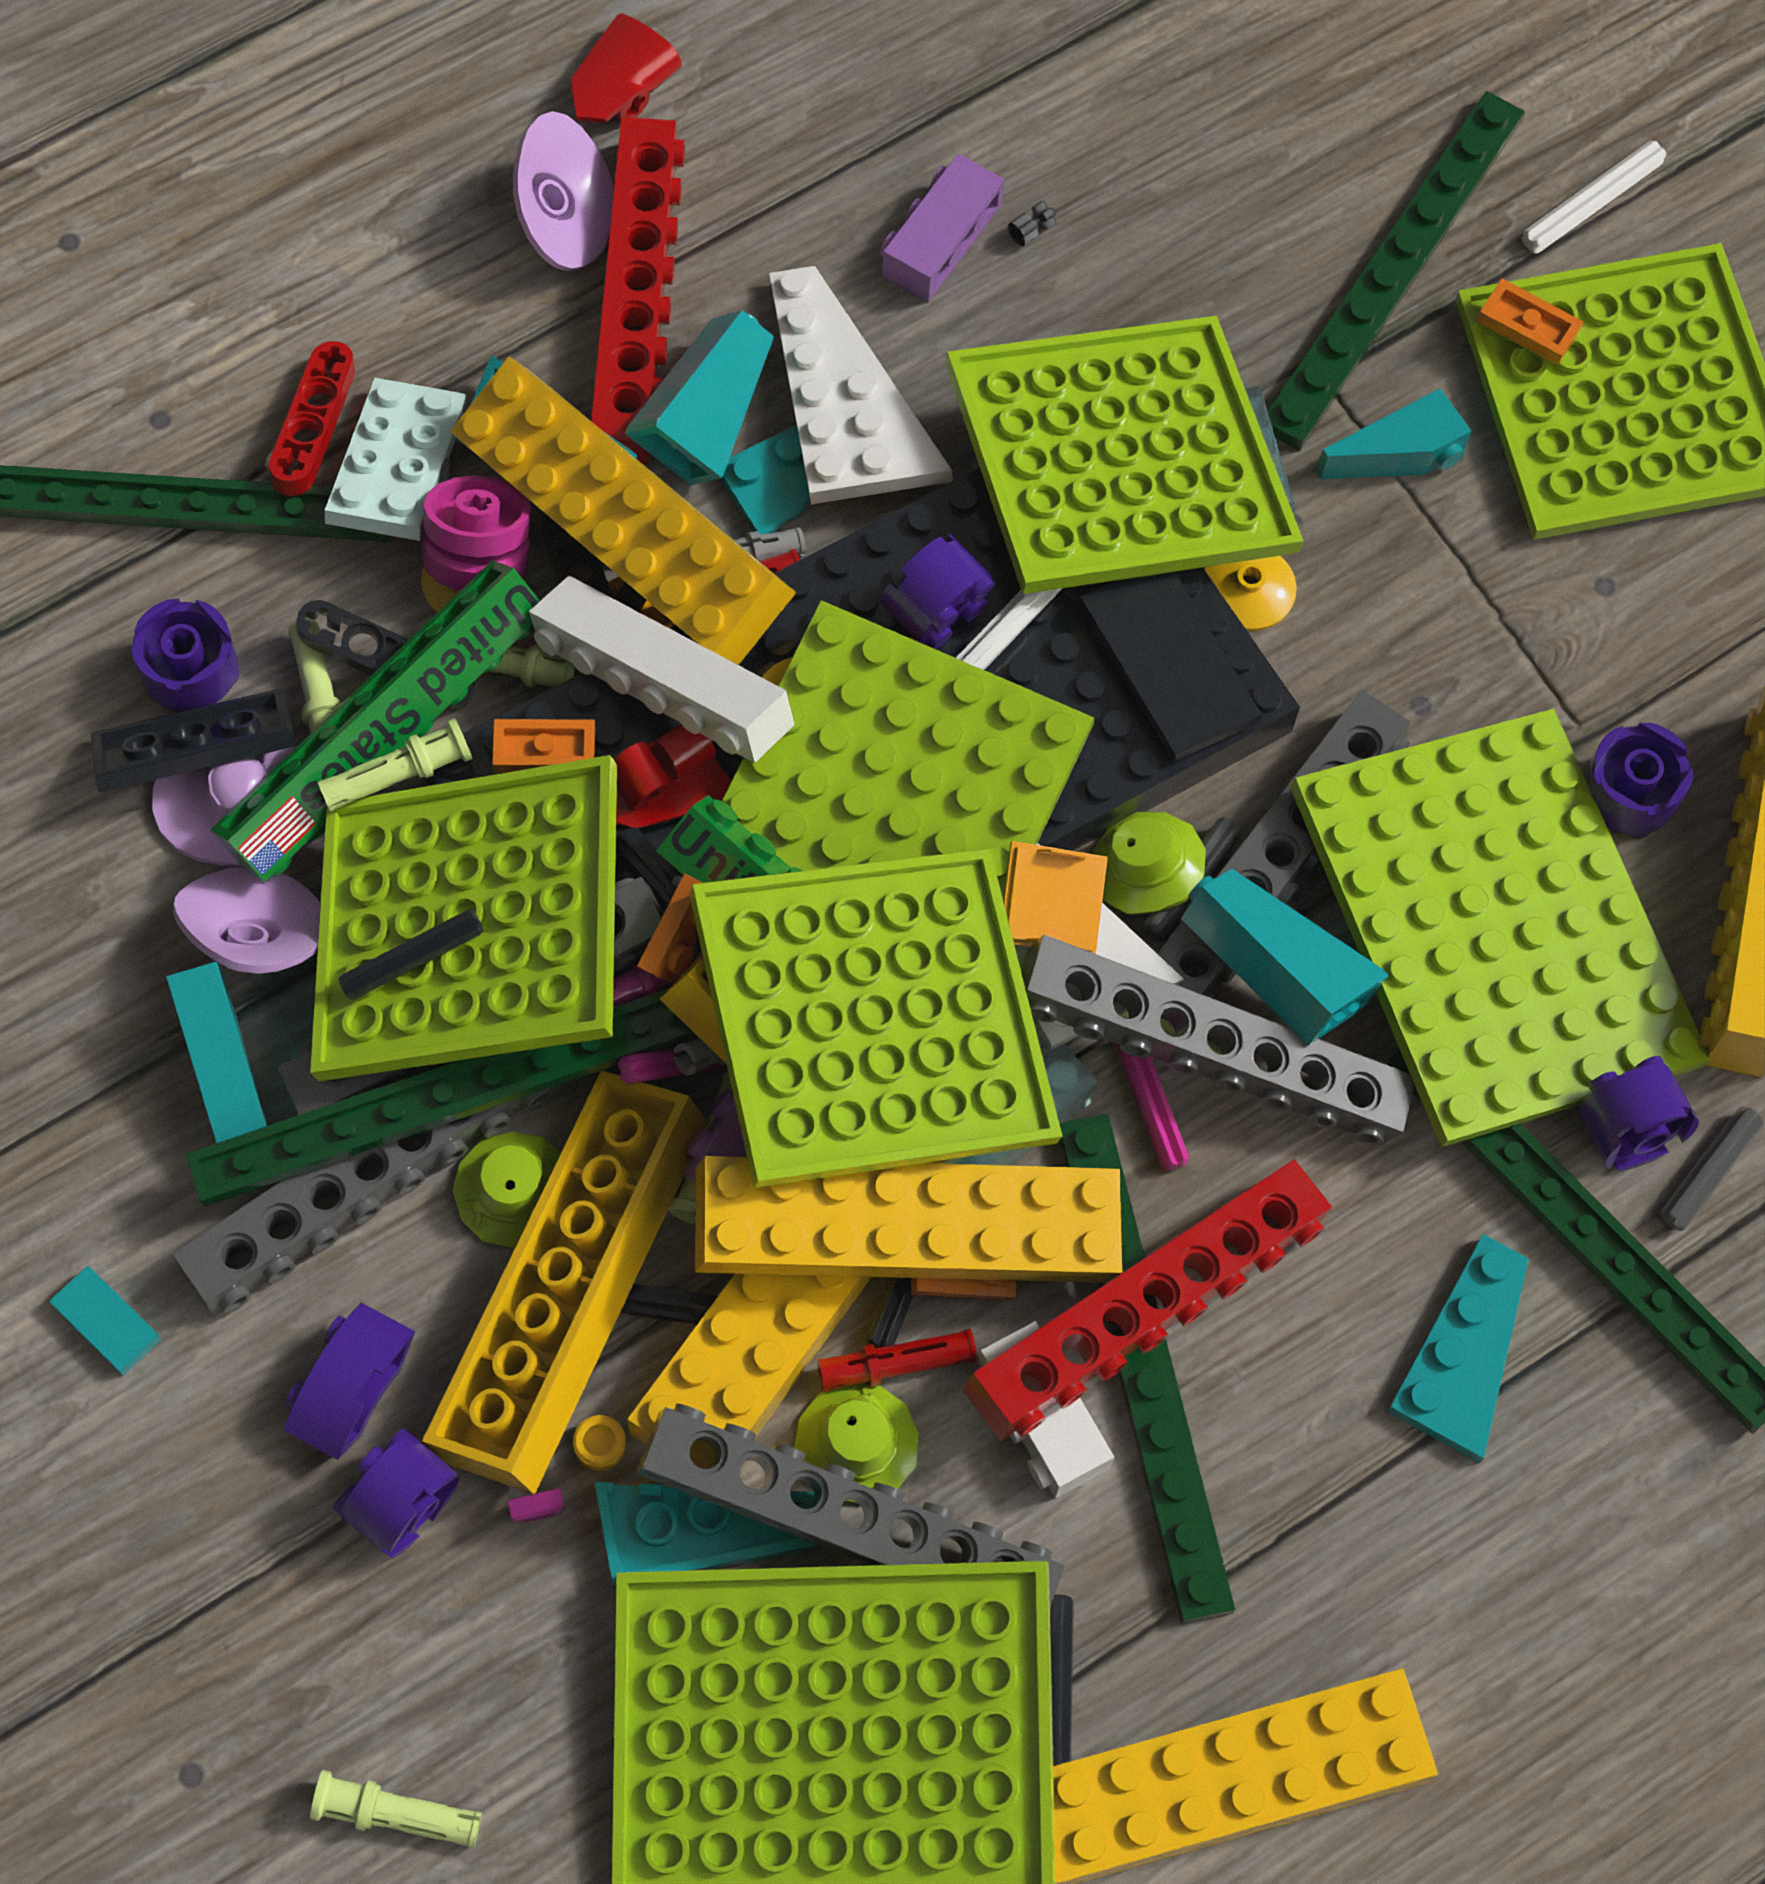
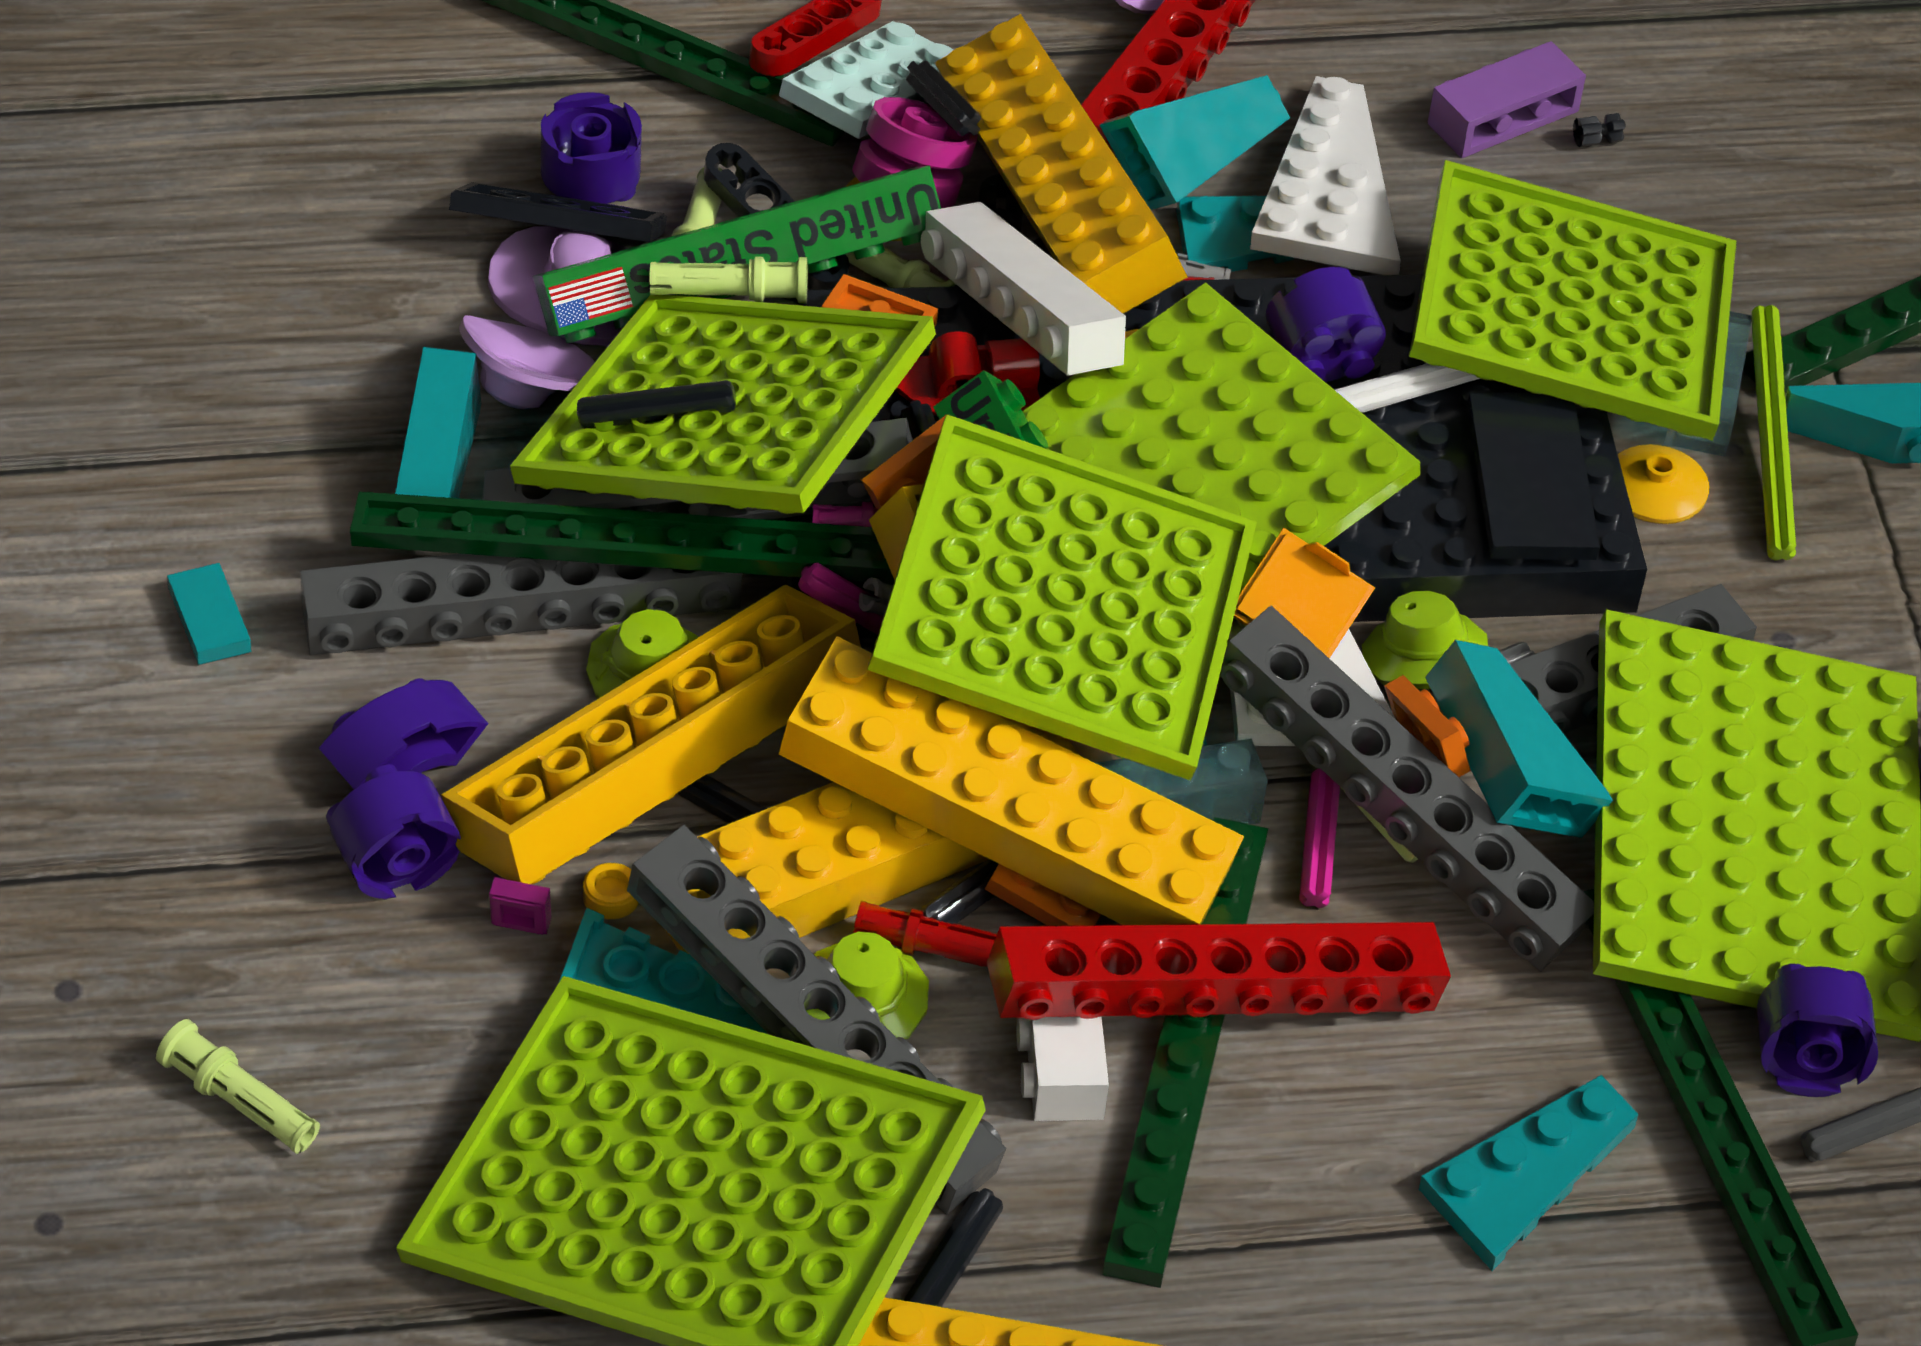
camera: 25 degrees right, 20 degrees down
none -> black axle [906,60,981,137]
none -> orange plate [1384,675,1471,777]
none -> lime axle [1751,305,1796,561]

